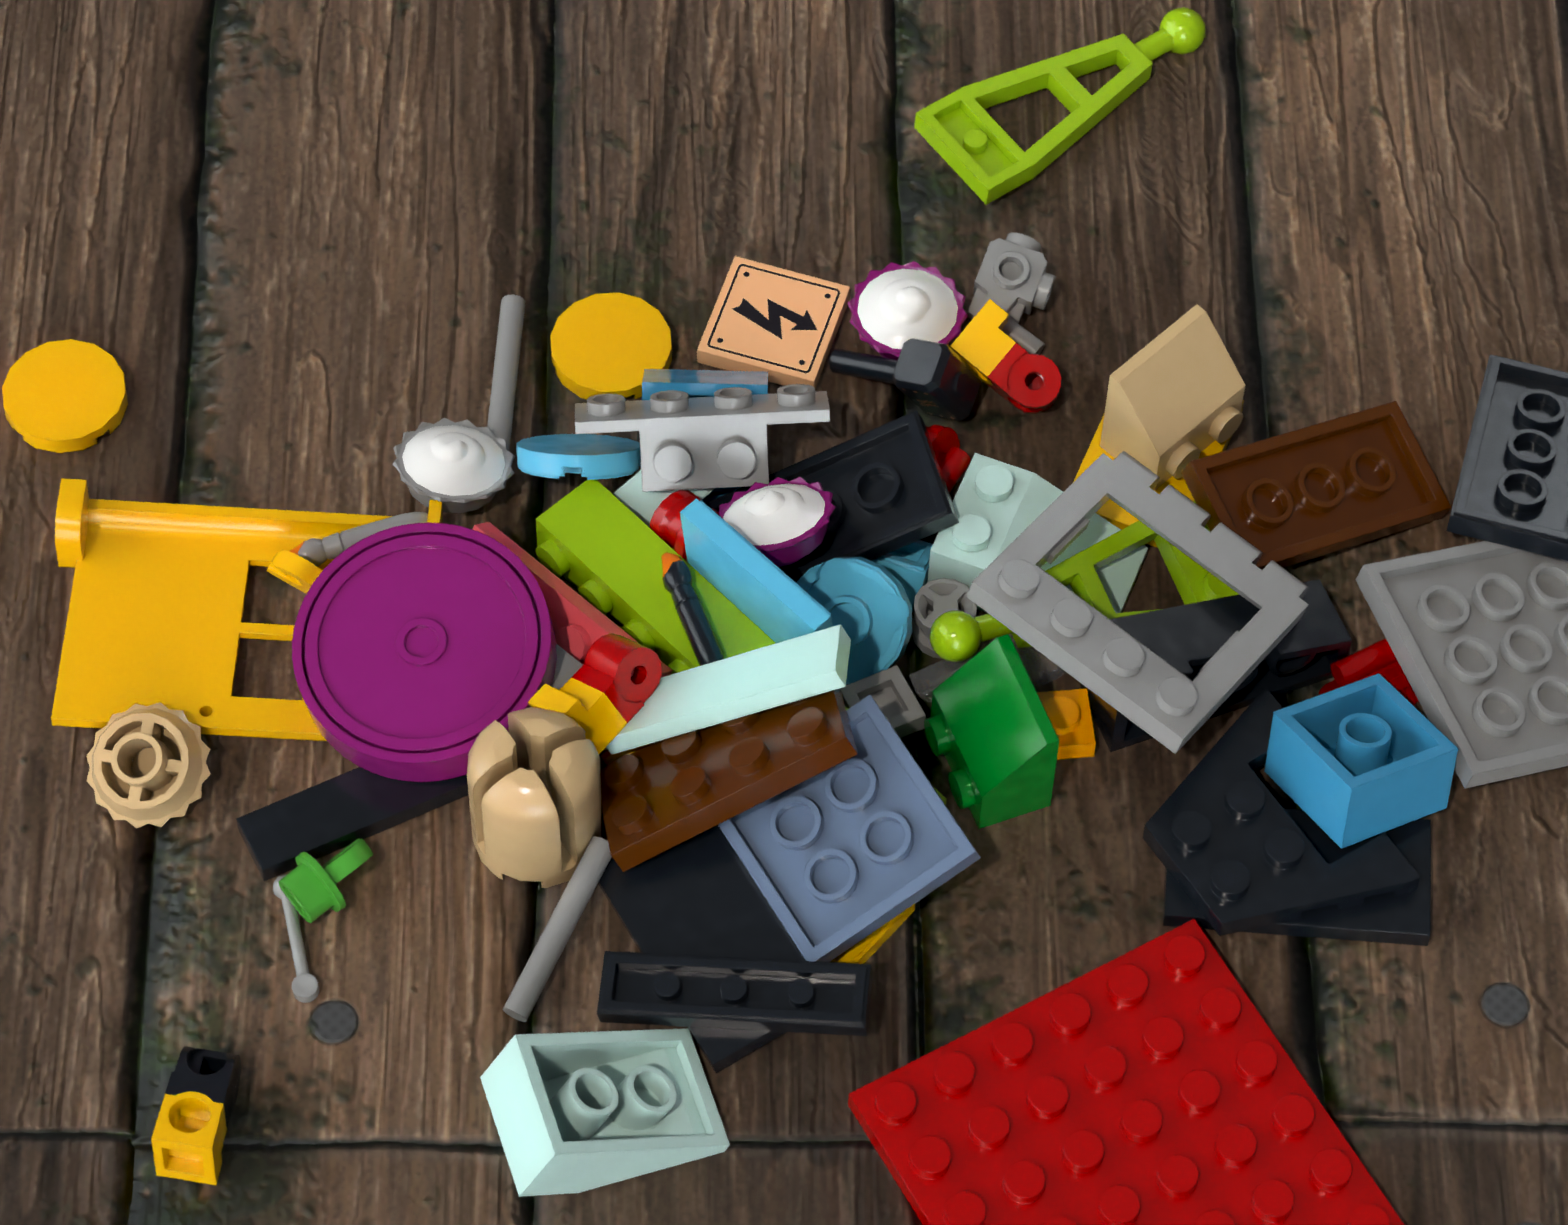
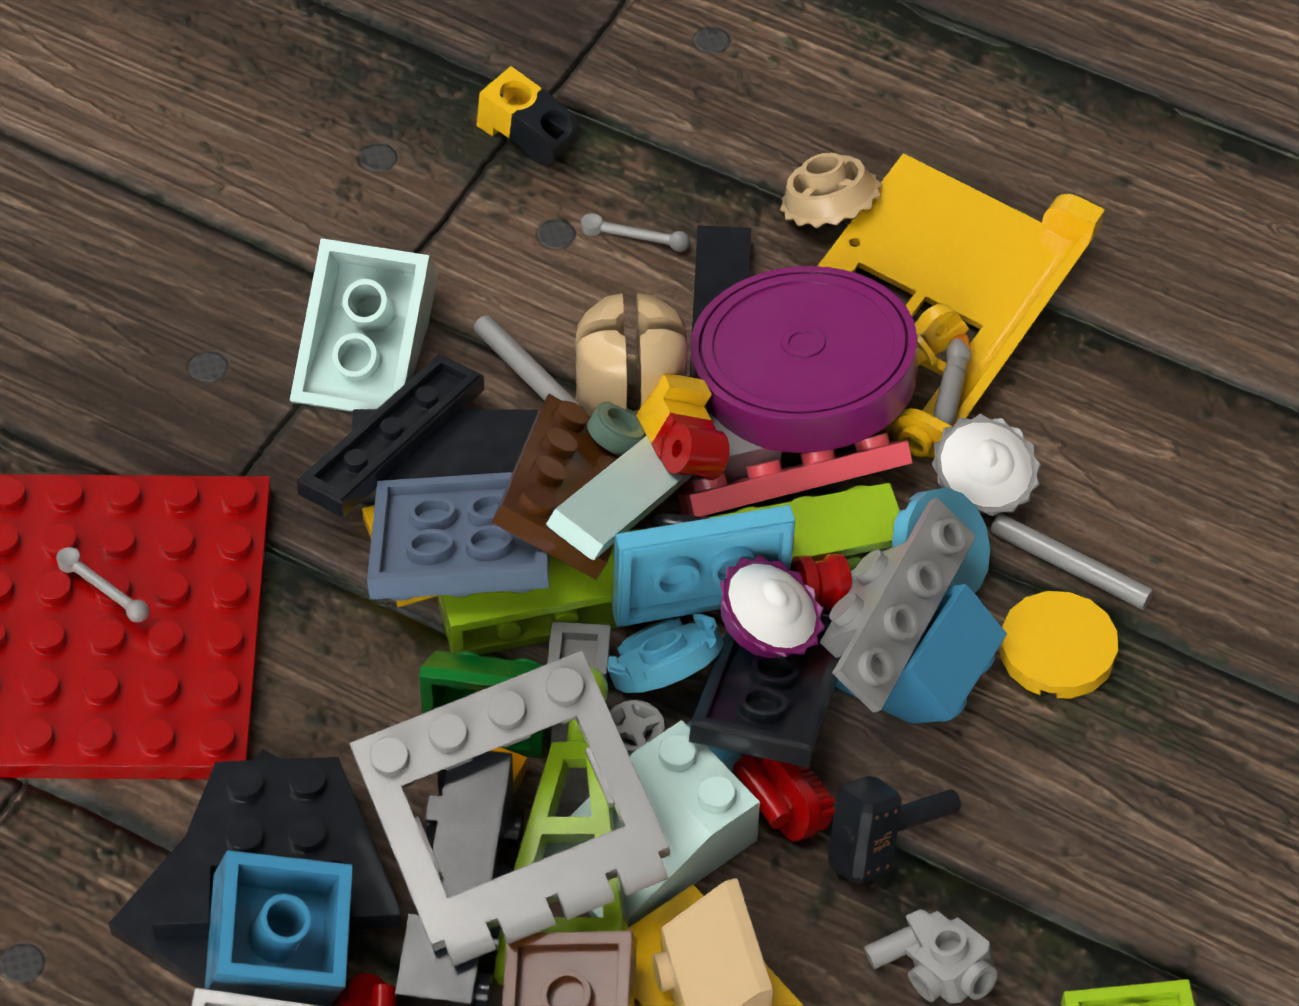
camera: 120 degrees right, 5 degrees down
yellow tile [2,339,128,453] -> none
bright green piece [278,838,373,923] -> none
light nougat tile [697,256,850,389] -> none
white piece [848,261,968,360] -> none
leg [950,299,1061,414] -> none
none -> light grey hinge [56,547,150,623]
none -> sand green tile [587,402,646,455]

